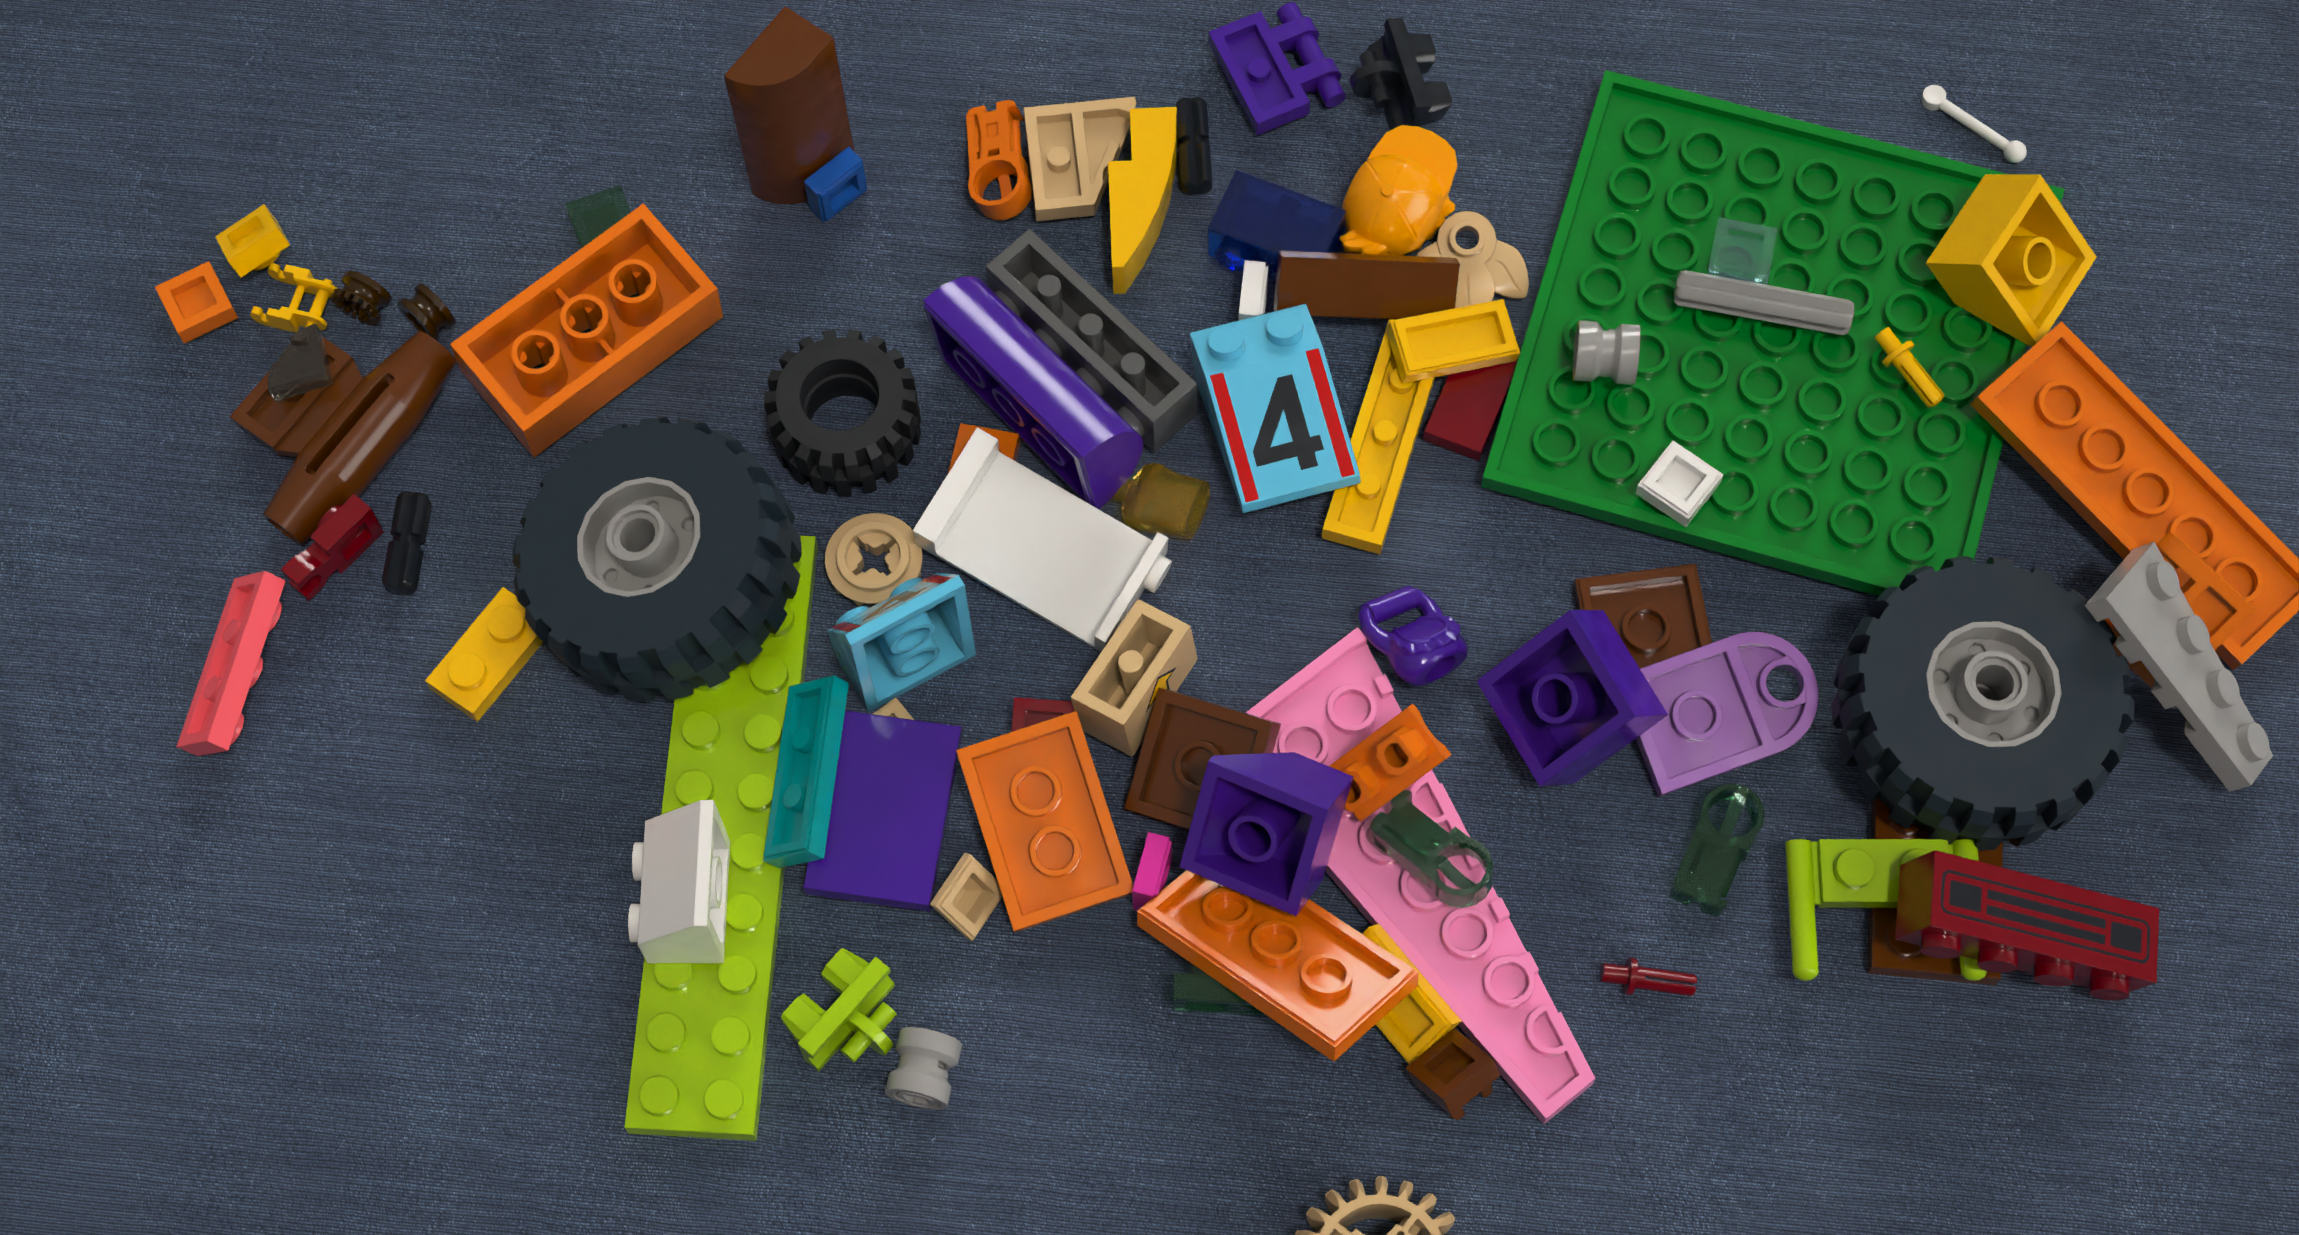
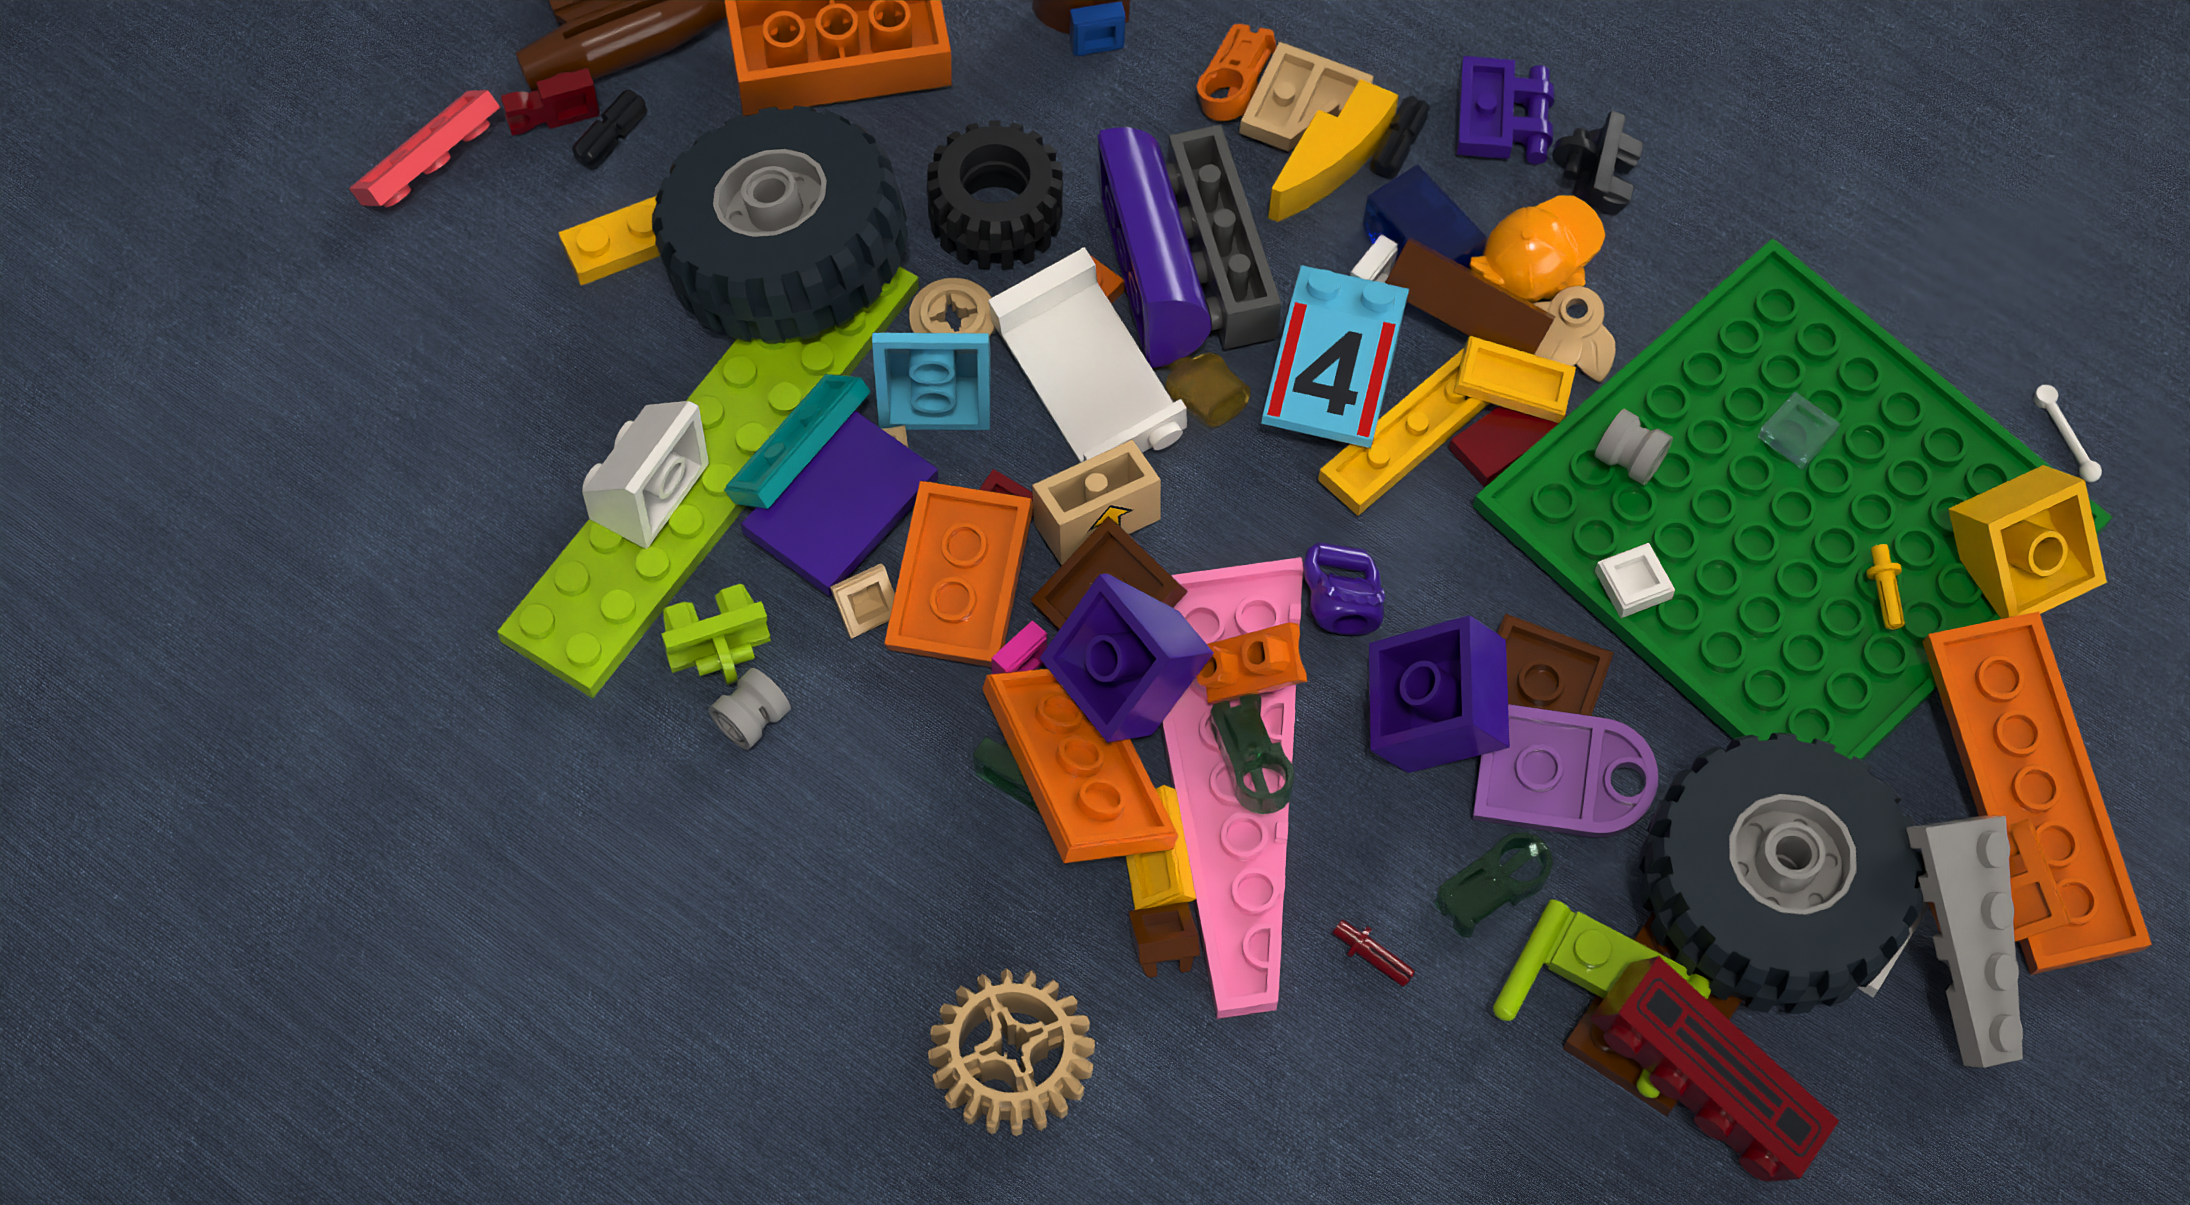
camera: 25 degrees right, 5 degrees down
light grey axle [1674,270,1854,335] -> none

